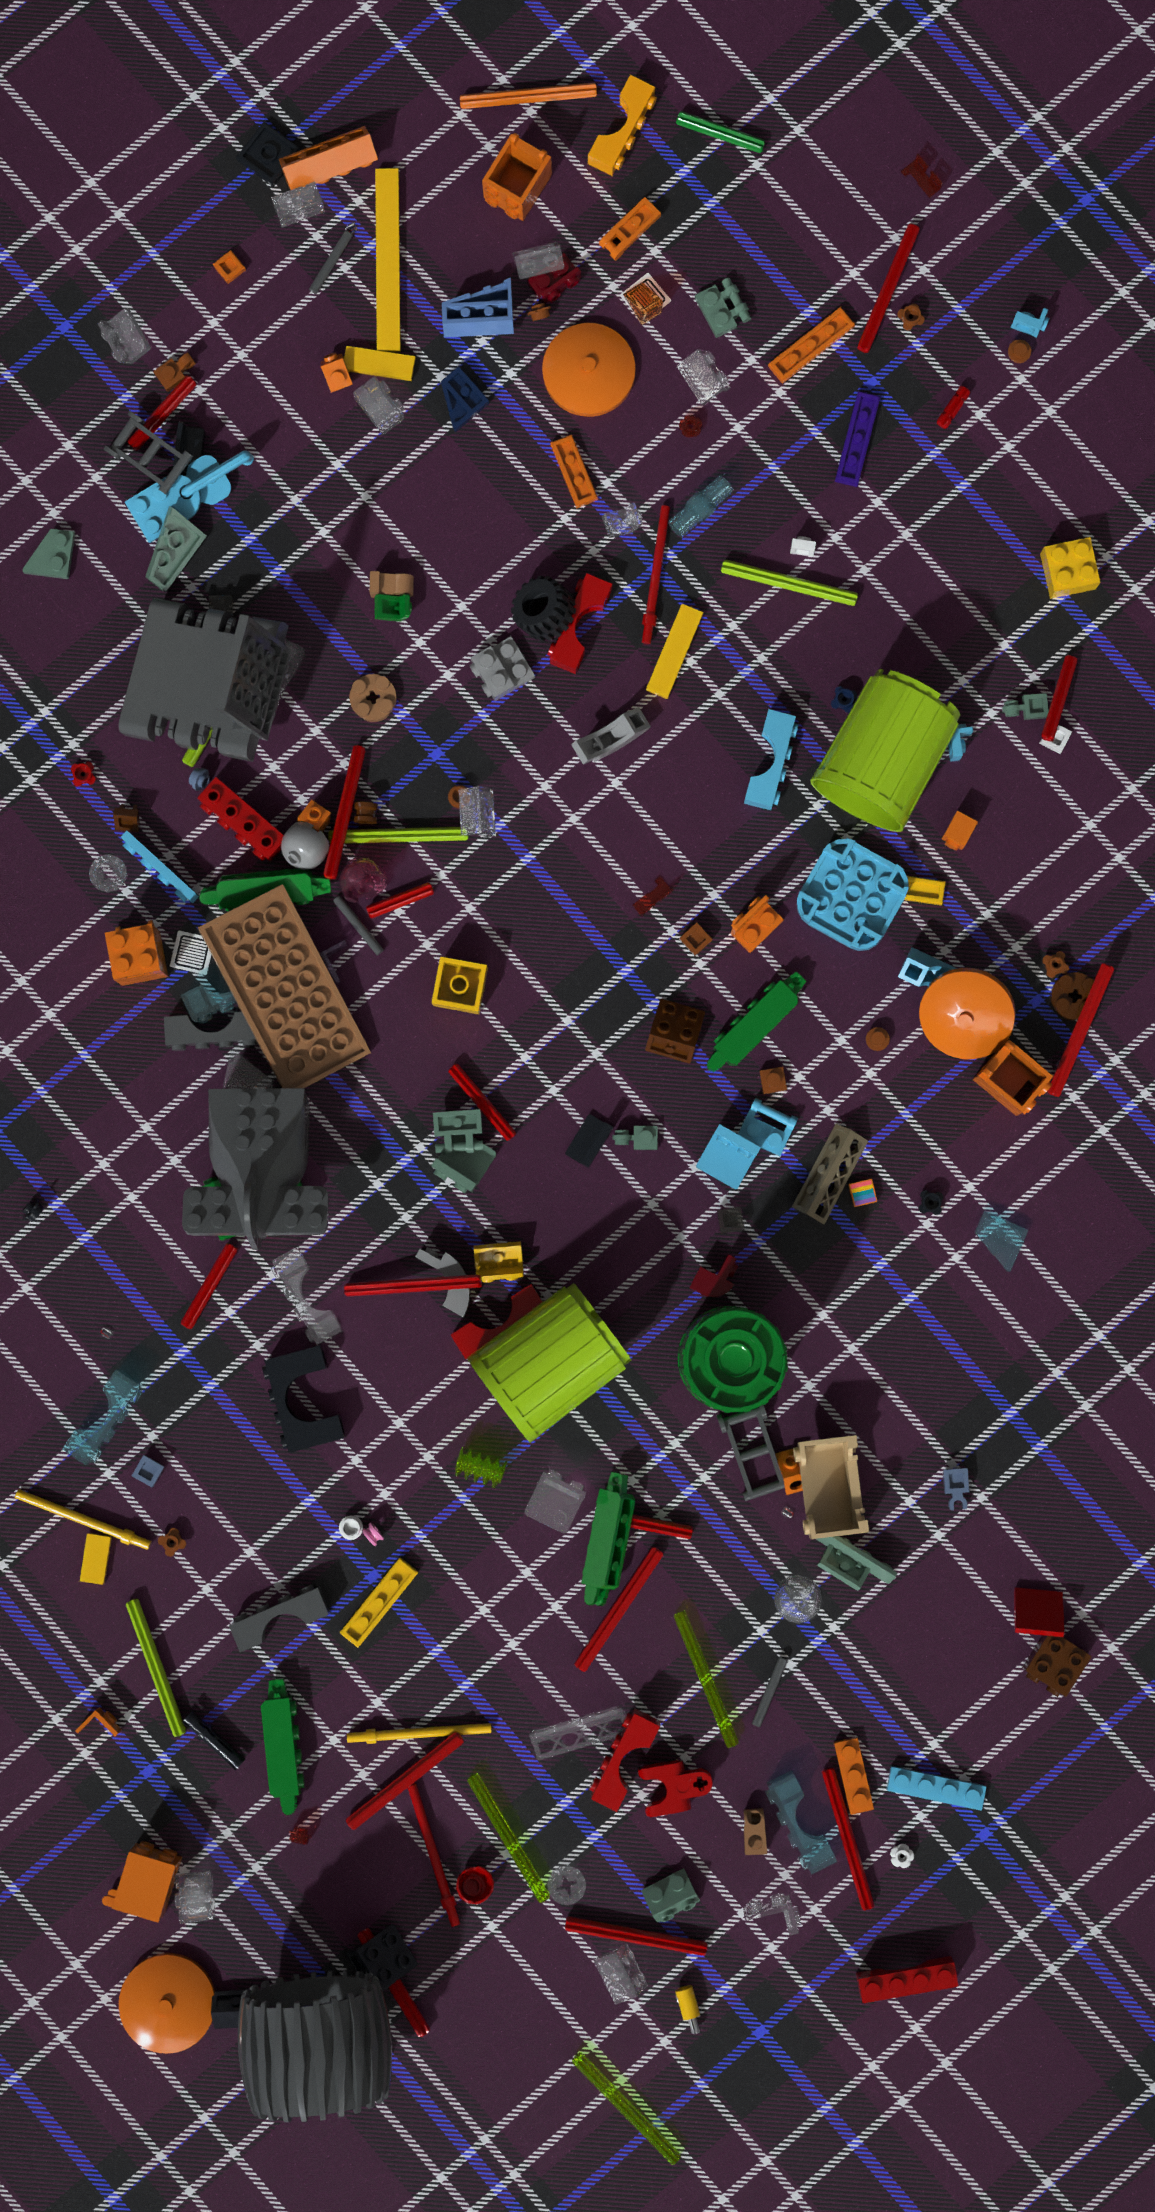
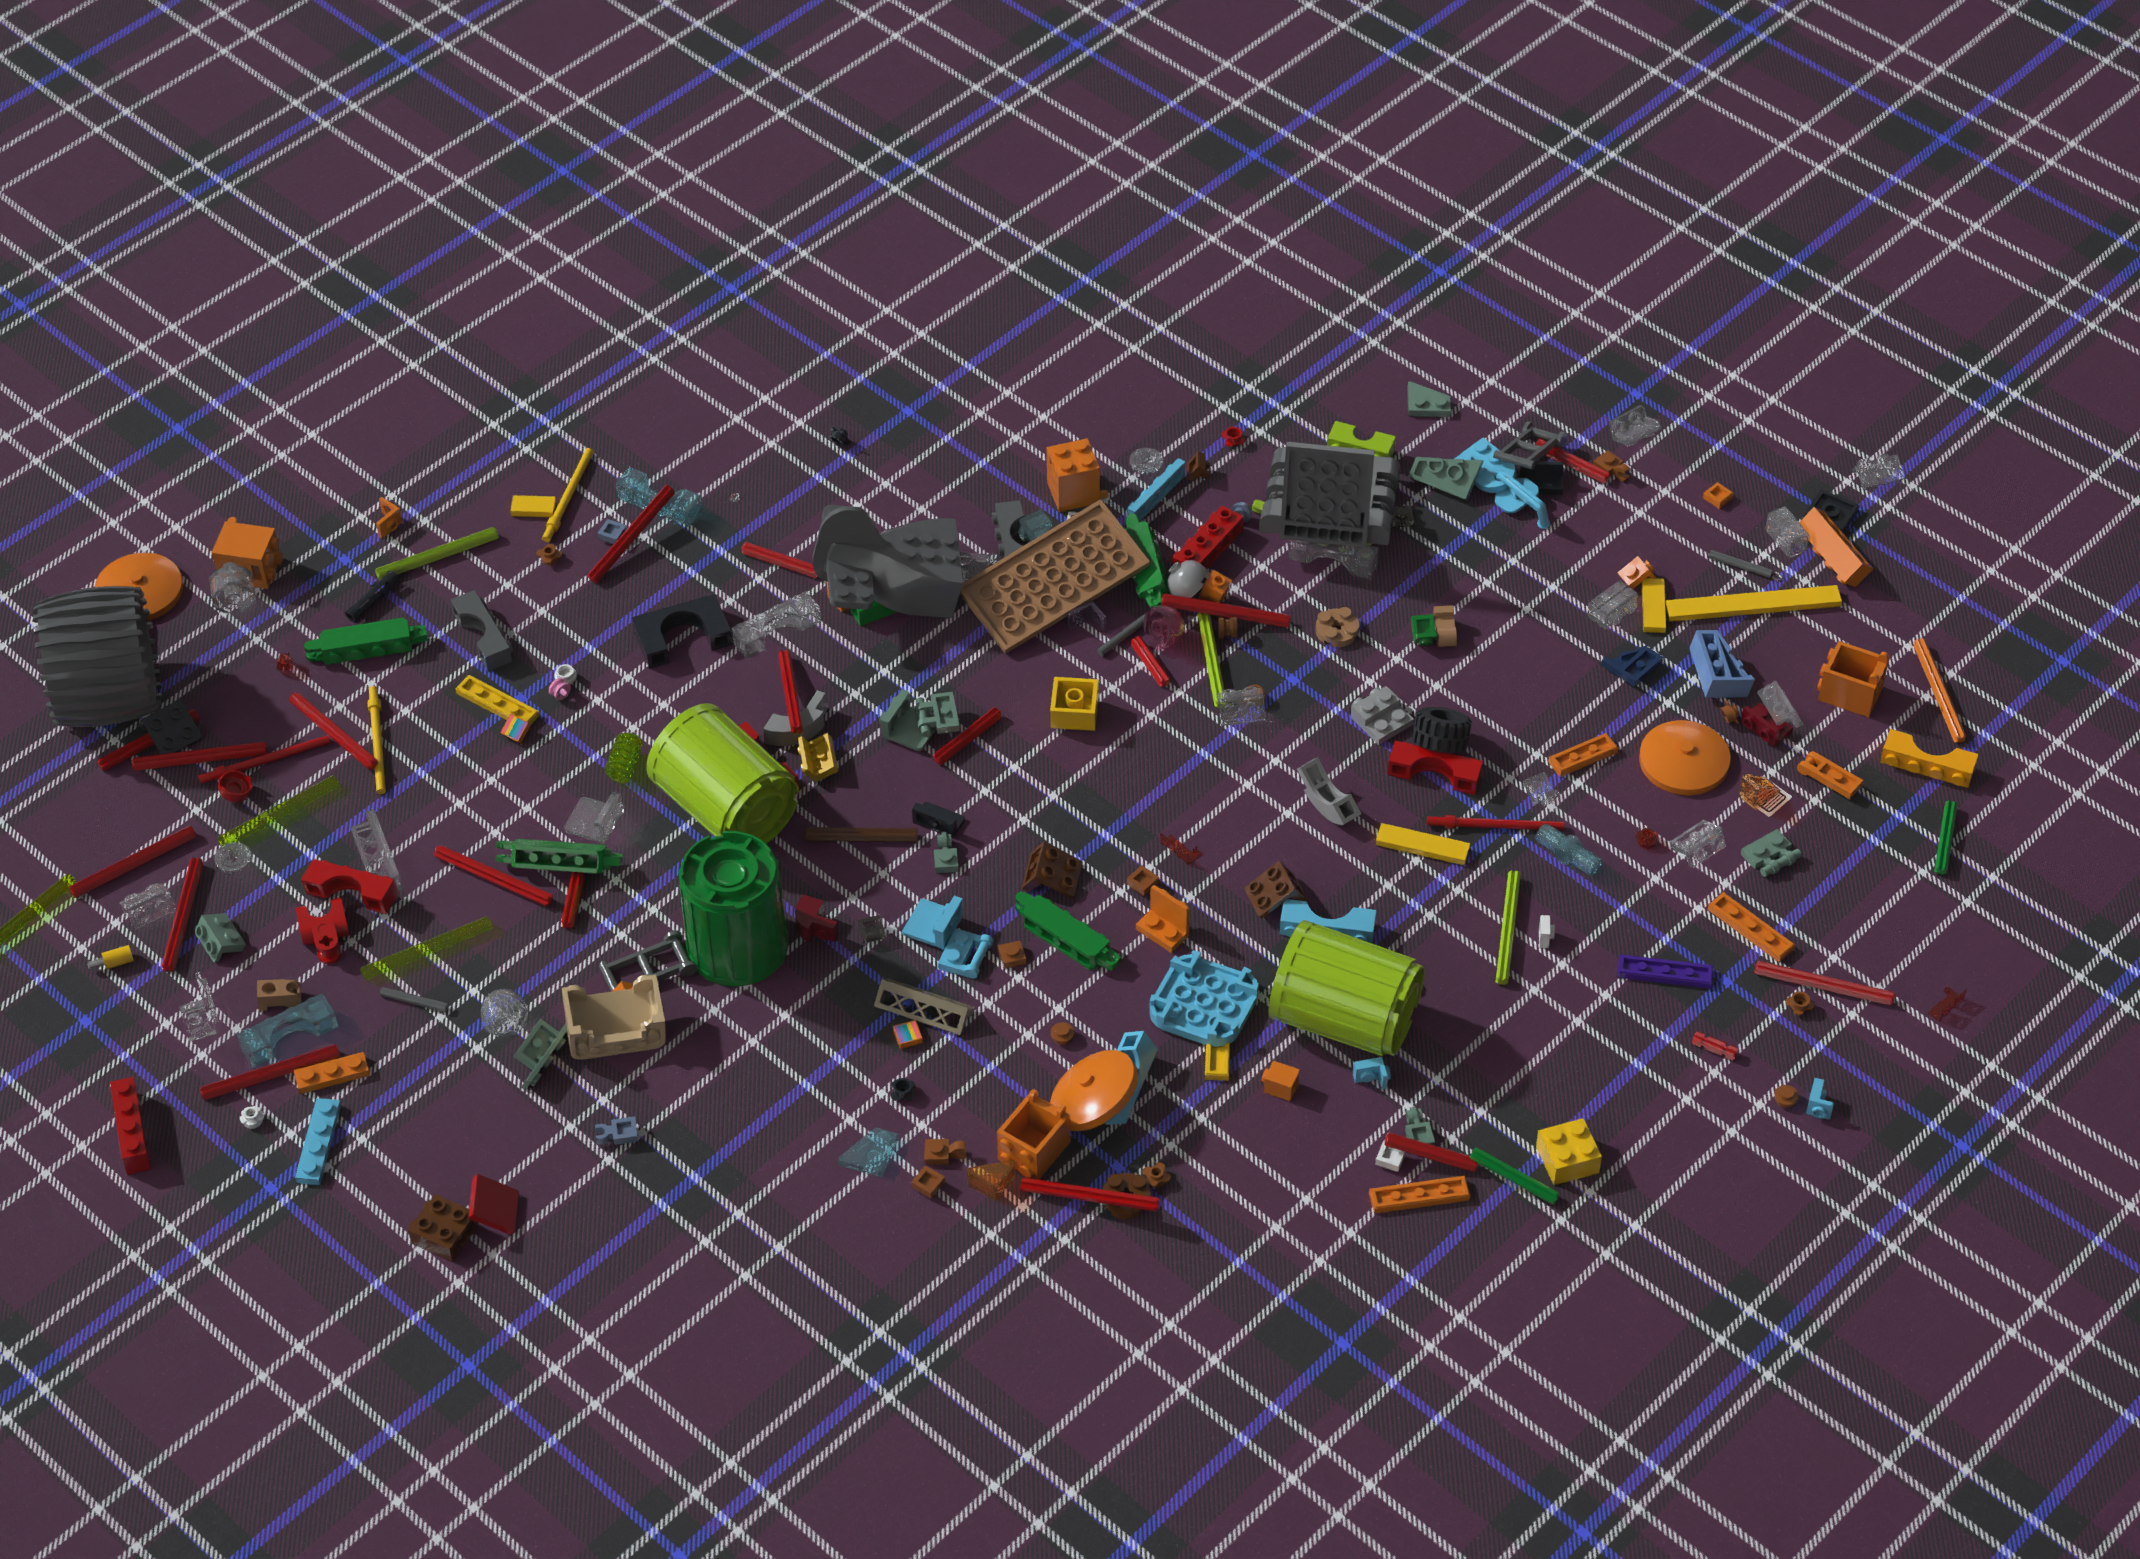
camera: 80 degrees right, 35 degrees down
none -> red axle [69,826,196,898]
none -> red axle [132,742,267,771]
none -> tile [500,713,531,744]
none -> red axle [588,485,675,583]
none -> reddish brown axle [805,827,918,842]
none -> dark orange plate [911,1166,945,1199]
none -> dark orange plate [924,1139,967,1165]
none -> clear orange slope [966,1160,1015,1201]
none -> reddish brown bracket [1244,860,1310,919]
none -> lime arch [1327,421,1396,458]
none -> orange tile [1369,1176,1470,1214]
none -> green axle [1470,1148,1559,1204]
none -> clear bracket [1852,454,1905,490]

